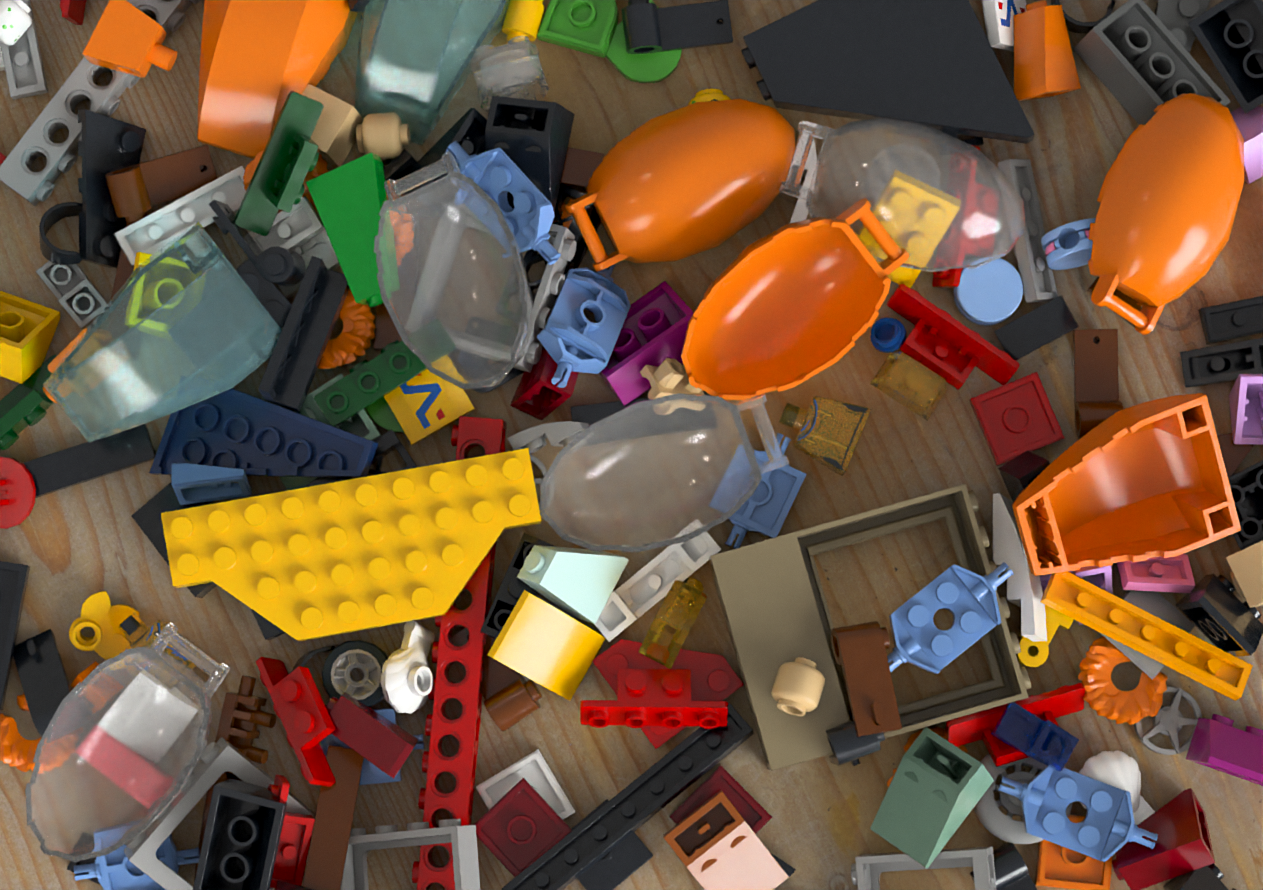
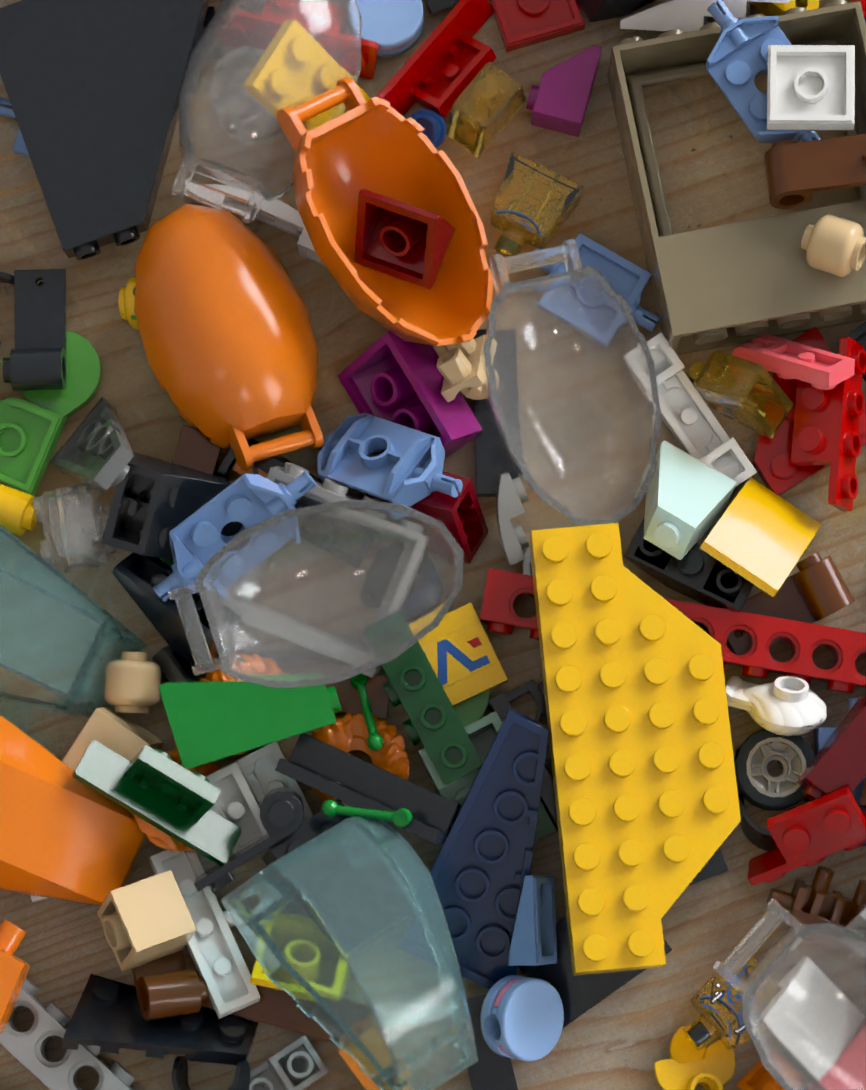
camera: 80 degrees left, 5 degrees down
none -> dark grey wing [50,397,134,491]
none -> tan head [97,870,197,972]
none -> green hinge [321,800,412,827]
none -> green hinge [350,671,384,751]
none -> dark red slope [354,189,455,289]
none -> light blue head [480,975,564,1061]
none -> magenta slope [526,45,602,137]
none -> coral plate [732,334,855,390]
none -> white tile [767,45,855,130]

